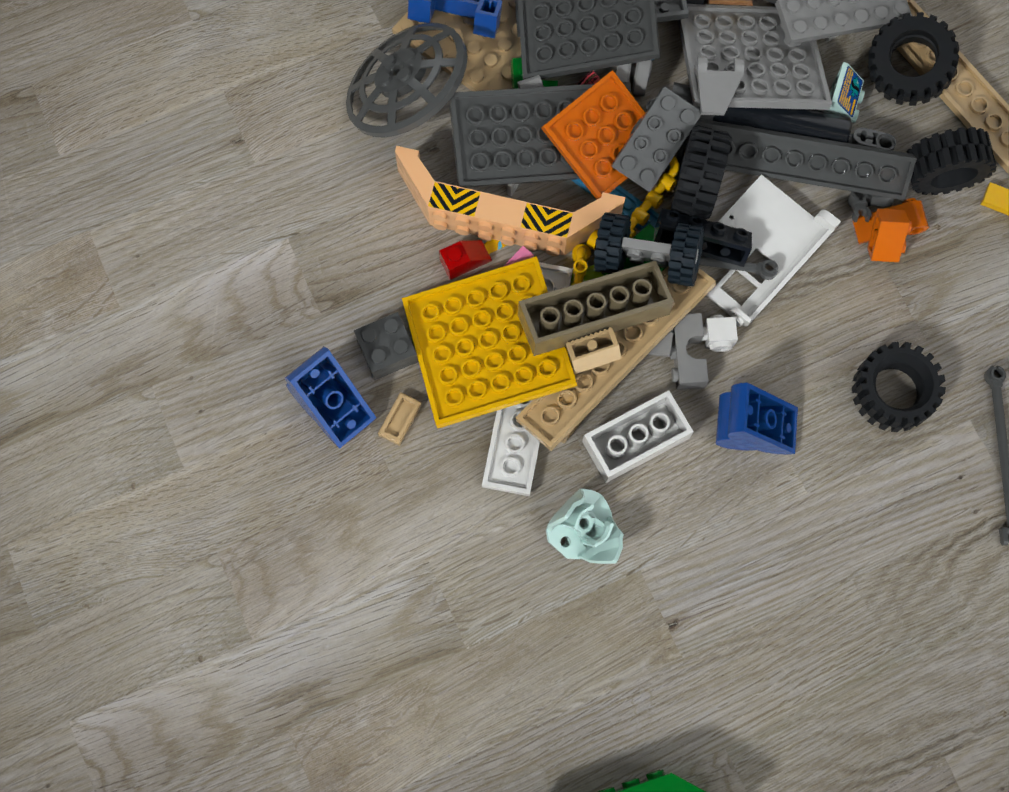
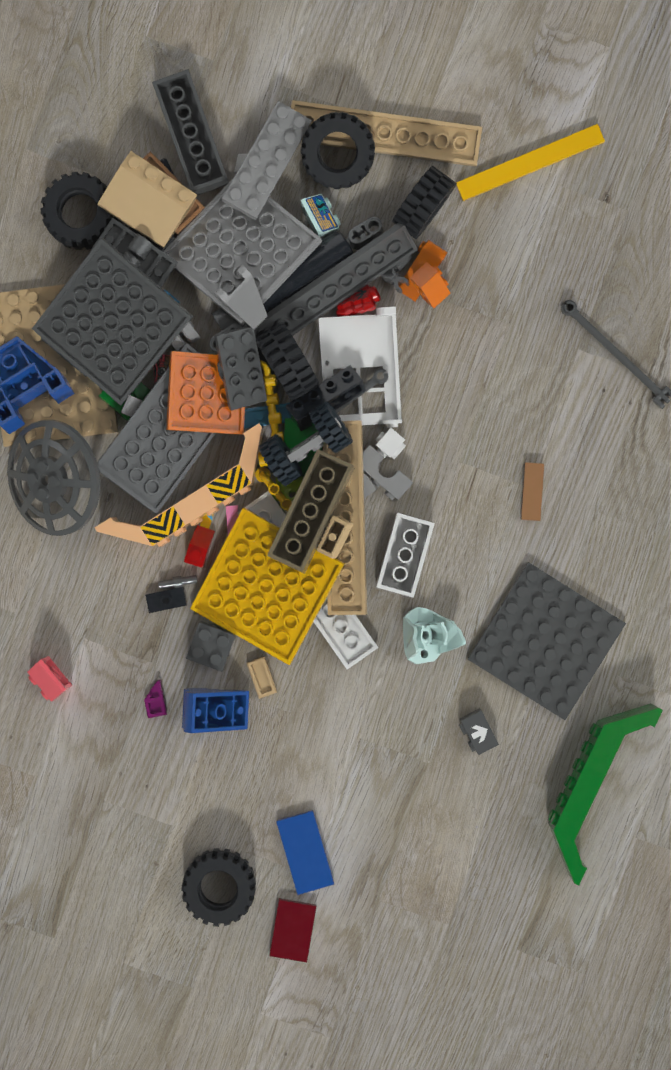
camera: 45 degrees left, 15 degrees up
blue brick [716,382,798,455] -> none
black tyre [852,342,946,432] -> none
none -> coral slope [27,656,72,702]
none -> magenta tile [144,680,167,718]
none -> black plate [145,587,187,613]
none -> dark grey bar [158,575,197,589]
none -> black tyre [181,848,256,927]
none -> dark red tile [269,898,317,963]
none -> blue tile [276,810,334,895]
none -> red rock [336,285,381,317]
none -> dark grey brick [459,708,499,755]
none -> dark grey plate [468,562,626,720]
none -> medium nougat tile [521,462,544,521]

